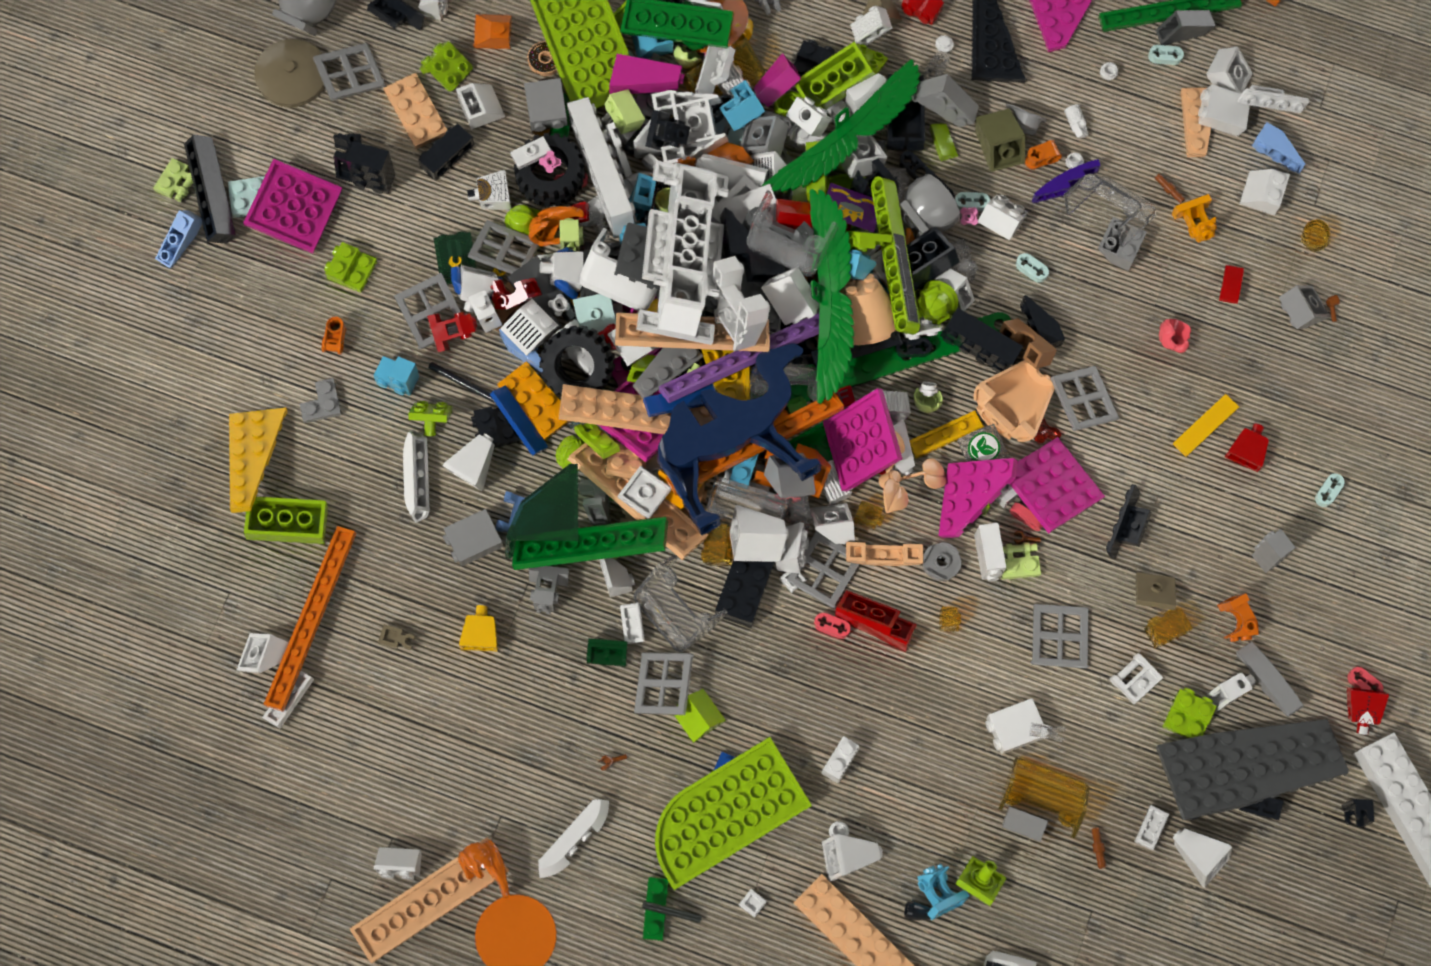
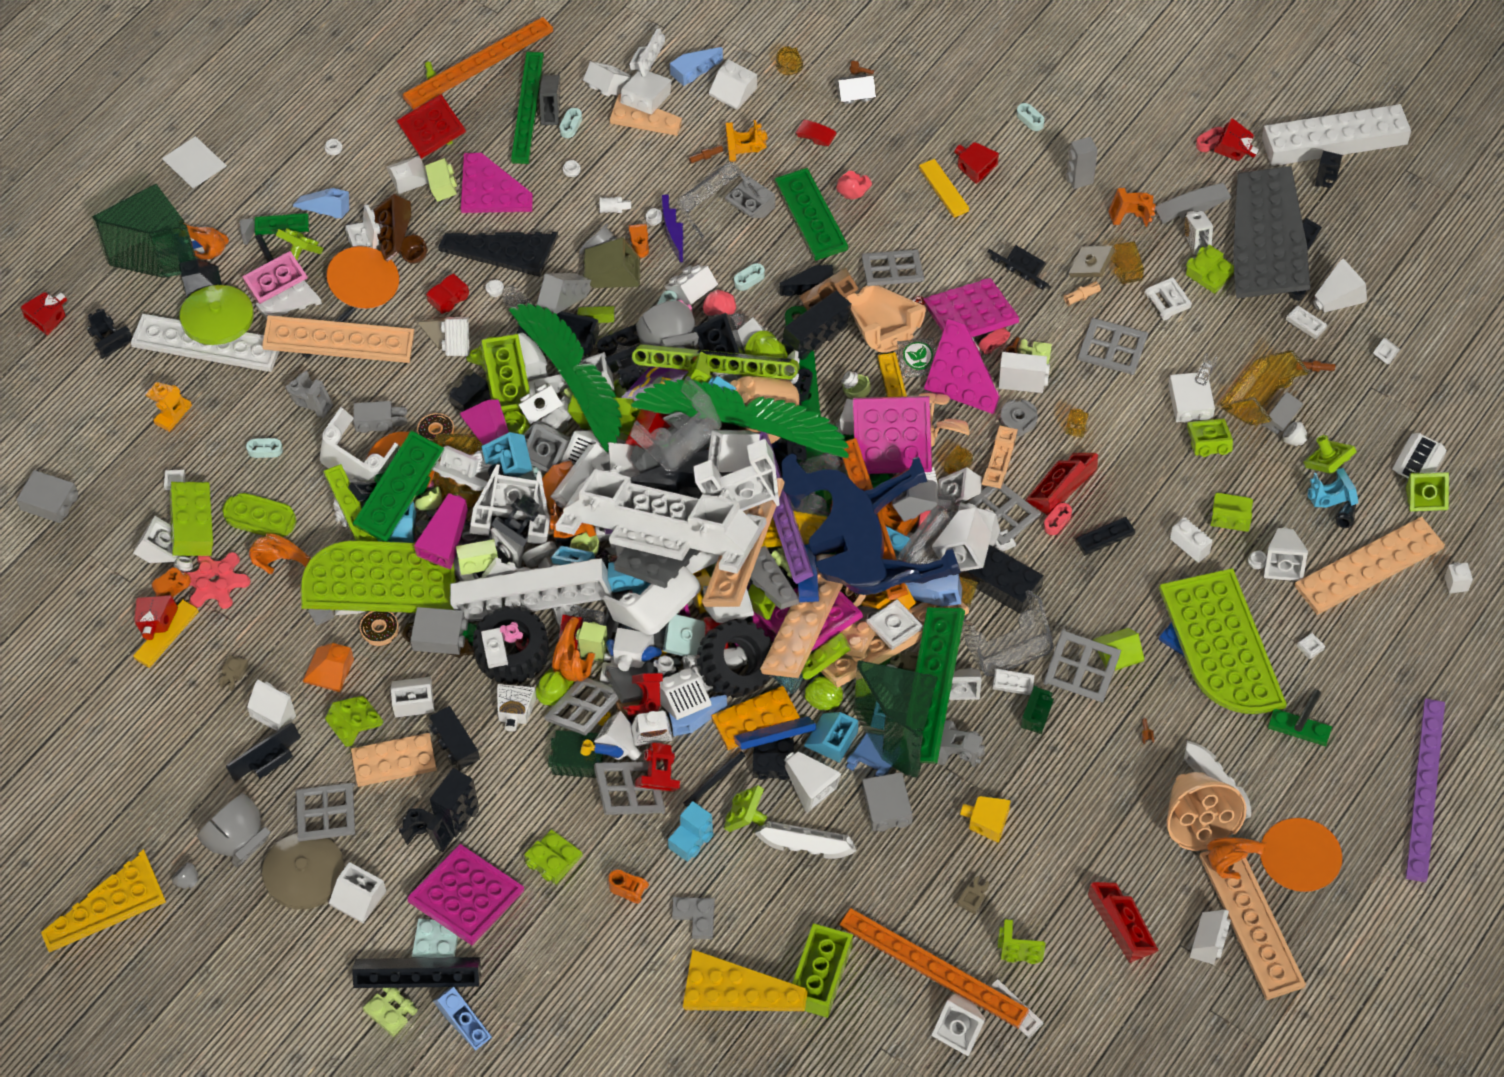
camera: 70 degrees left, 15 degrees down
none -> white slope [329,862,386,923]
none -> tile [417,413,455,446]
none -> coral hair [703,290,736,318]
none -> green plate [775,168,848,261]
none -> medium azure slope [804,712,859,763]
none -> light blue slope [905,574,962,606]
none -> lime bracket [997,919,1046,964]
none -> light nougat pin [1064,281,1101,306]
none -> black tile [1075,517,1135,556]
none -> red slope [1088,882,1159,963]
none -> light nougat cone [1167,772,1246,851]
none -> lime plate [1187,419,1233,457]
none -> lime bracket [1210,493,1253,532]
none -> white cone [1283,422,1307,446]
none -> white plate [1373,338,1400,364]

